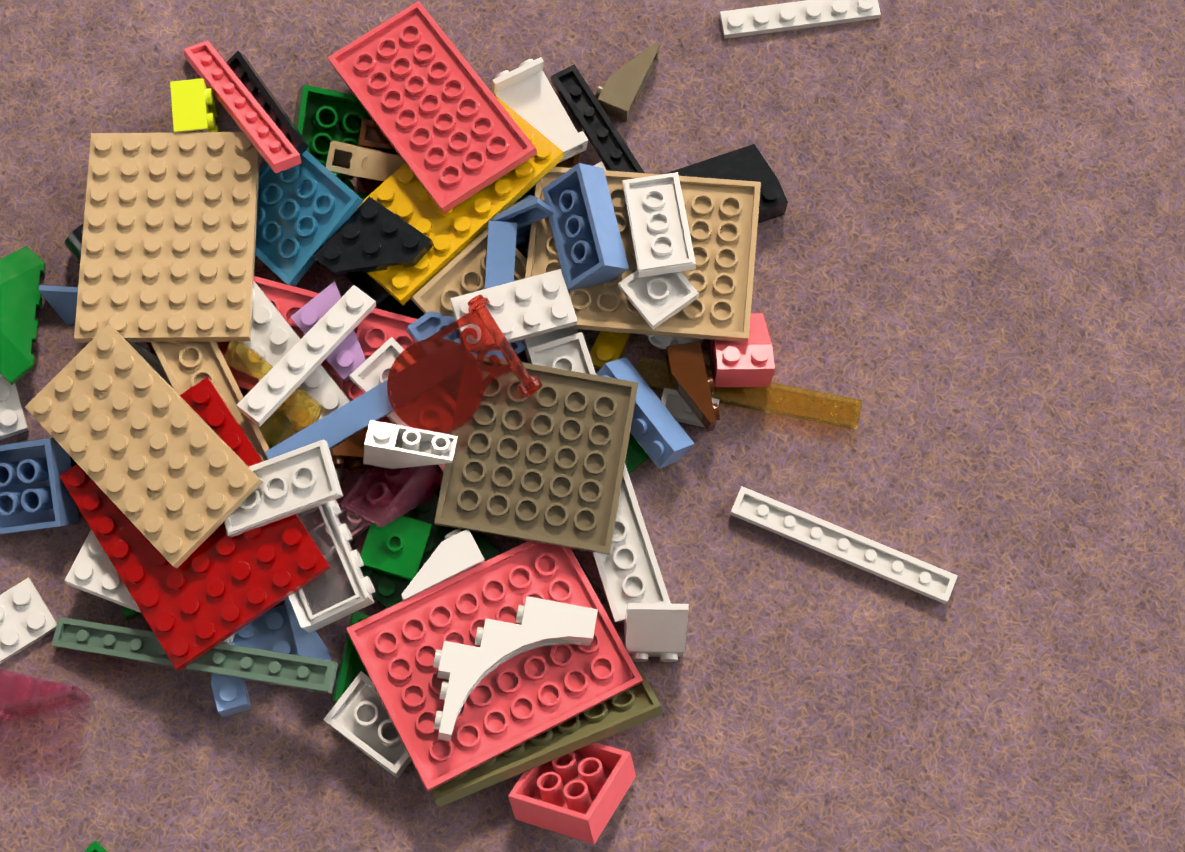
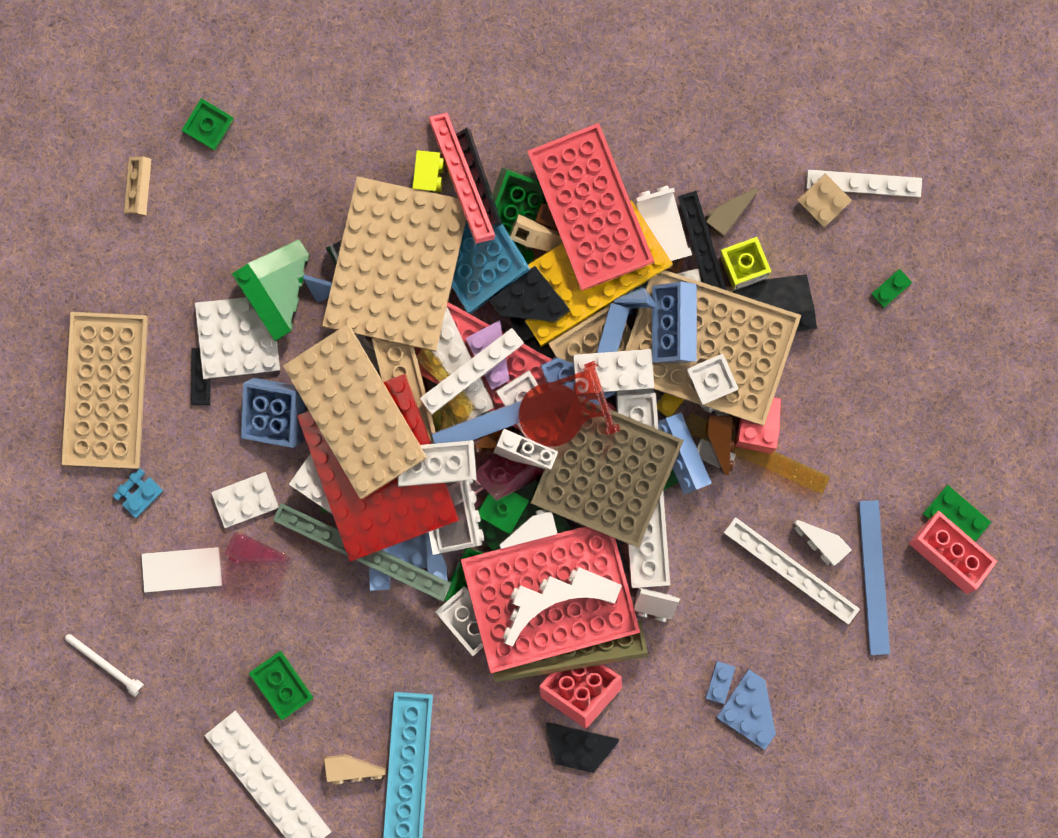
camera: 15 degrees right, 15 degrees up
white tile [622,172,696,278] -> none
none -> medium blue plate [706,661,735,704]
none -> medium blue plate [717,669,776,750]
none -> neon yellow brick [720,237,771,291]
none -> white slope [793,520,851,566]
none -> tan plate [797,173,852,227]
none -> medium blue tile [859,500,890,655]
none -> green plate [871,268,913,308]
none -> coral slope [908,511,998,594]
none -> green plate [922,485,992,542]

